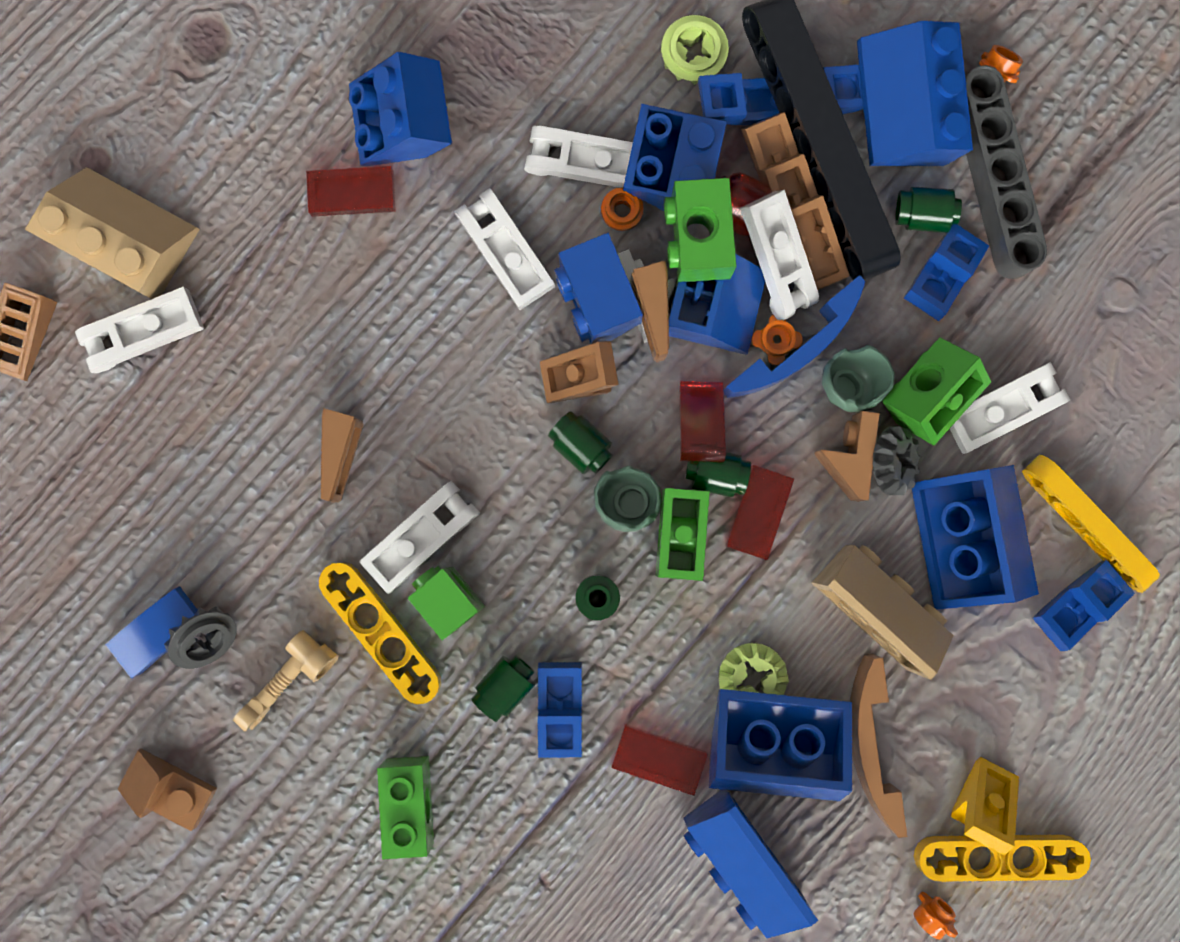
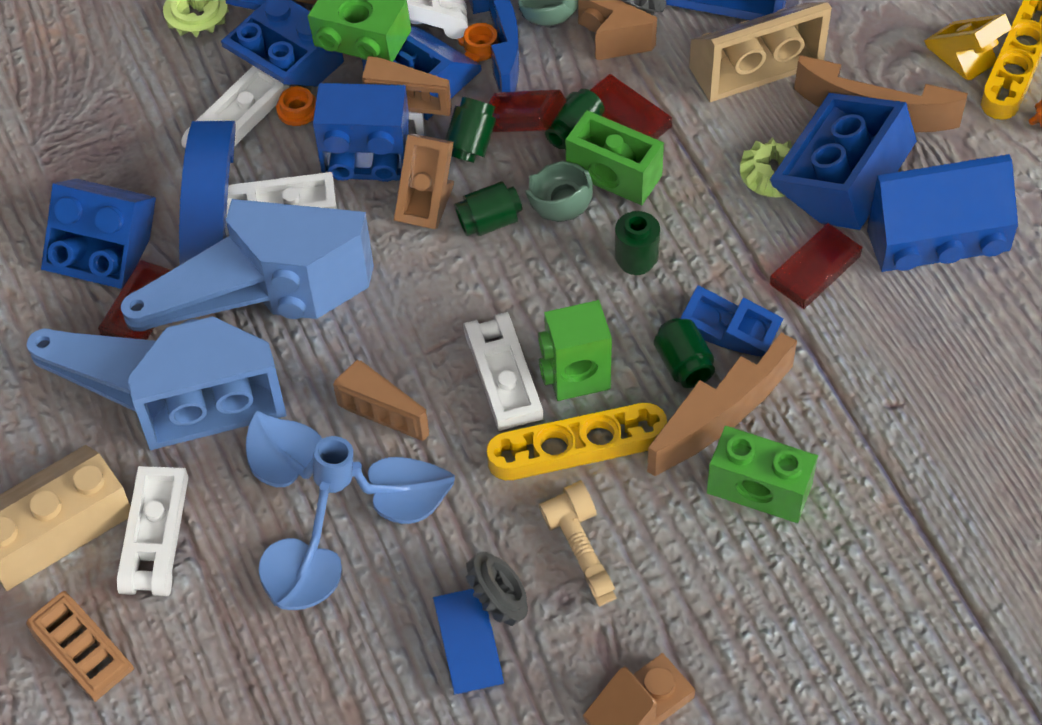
camera: 60 degrees left, 30 degrees down
none -> medium blue slope [27,316,287,450]
none -> medium blue slope [121,199,374,332]
none -> blue slope [179,121,236,265]
none -> medium blue plant [246,411,455,610]
none -> dark green brick [445,97,496,163]
none -> medium nougat slope [647,332,797,476]

